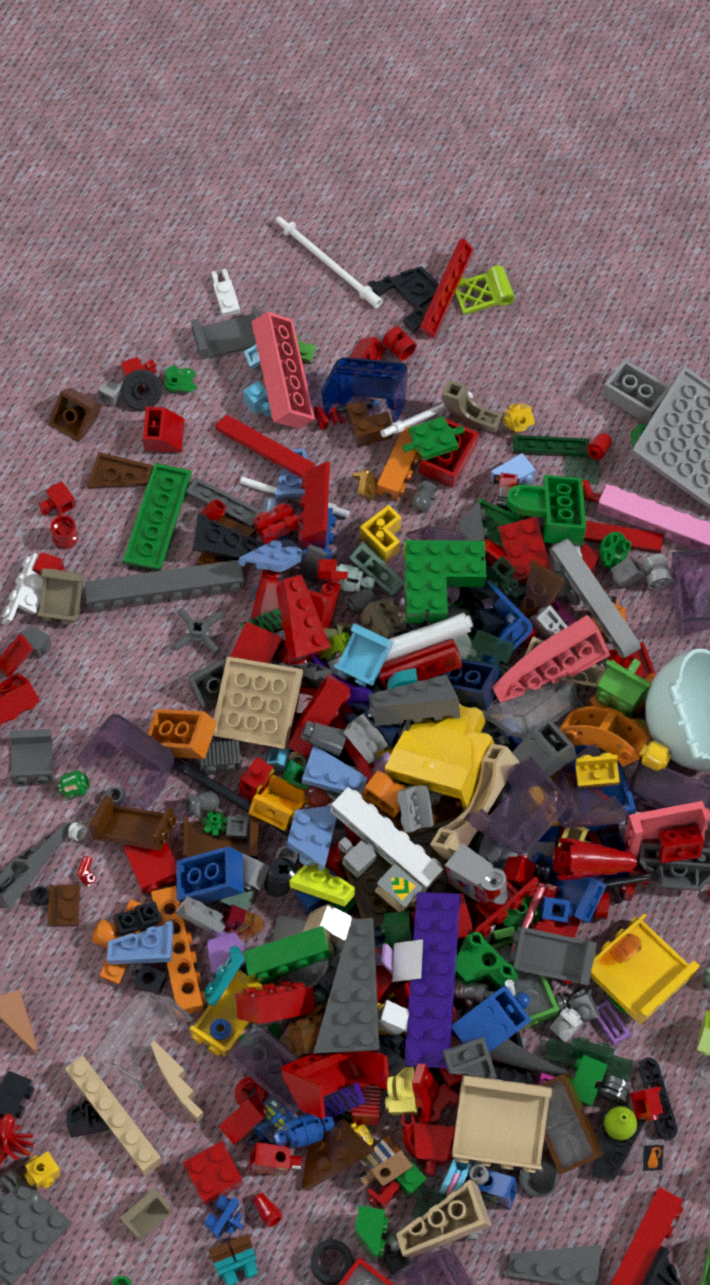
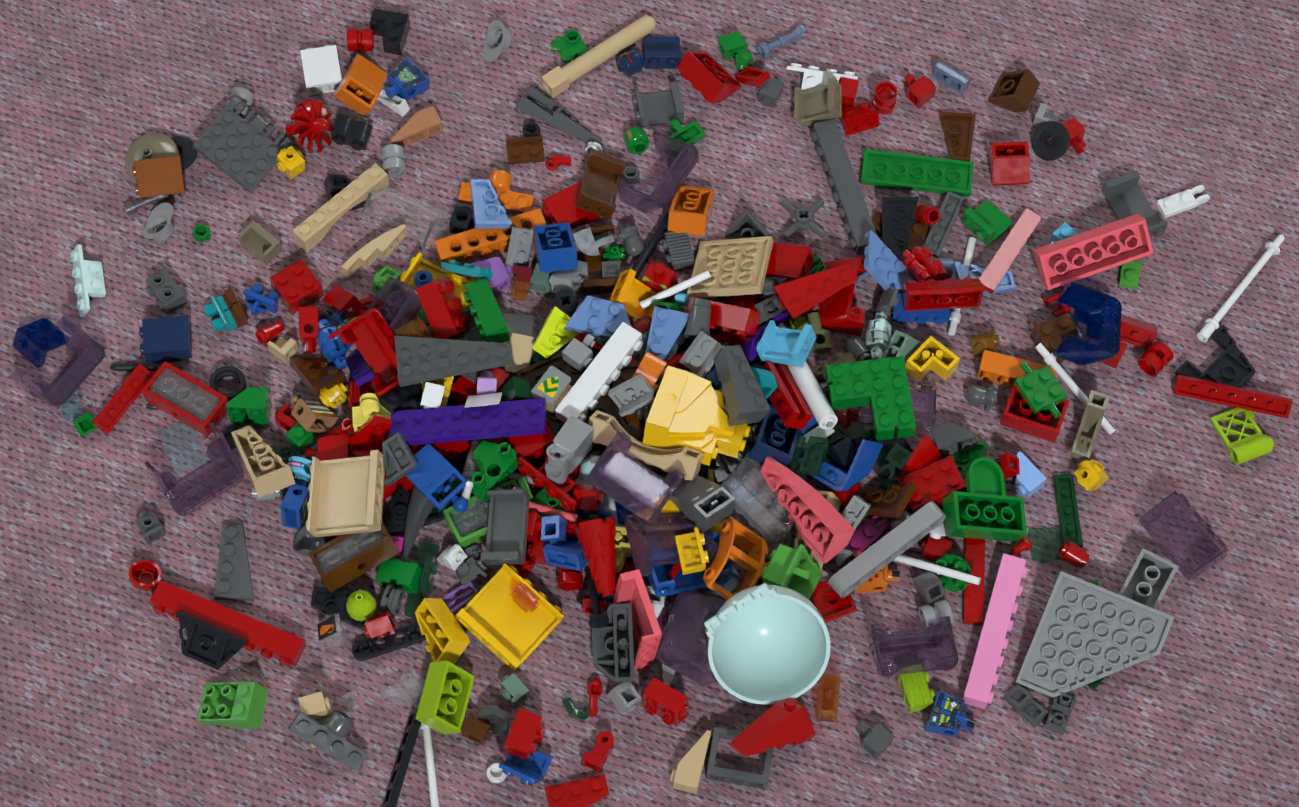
camera: 85 degrees right, 0 degrees up
black slope [113,902,162,937] -> none
green plate [164,365,197,393] -> none
red bracket [318,559,348,583] -> none
light grey hinge [470,1164,489,1185] -> none
yellow head [639,741,671,772] -> none
red bracket [658,826,704,863] -> none
none -> tan panel [267,337,299,363]
none -> bright green bracket [372,265,402,298]
none -> light grey wheel [381,144,406,178]
none -> yellow wedge [415,598,470,664]
none -> brick [571,223,615,256]
none -> white bar [639,270,711,309]
none -> green plate [665,118,706,155]
none -> red bracket [838,101,880,136]
none -> white bar [867,545,981,585]
none -> sand blue brick [932,61,971,94]
none -> green bracket [961,201,1012,246]
none -> clear purple windscreen [1138,491,1229,582]

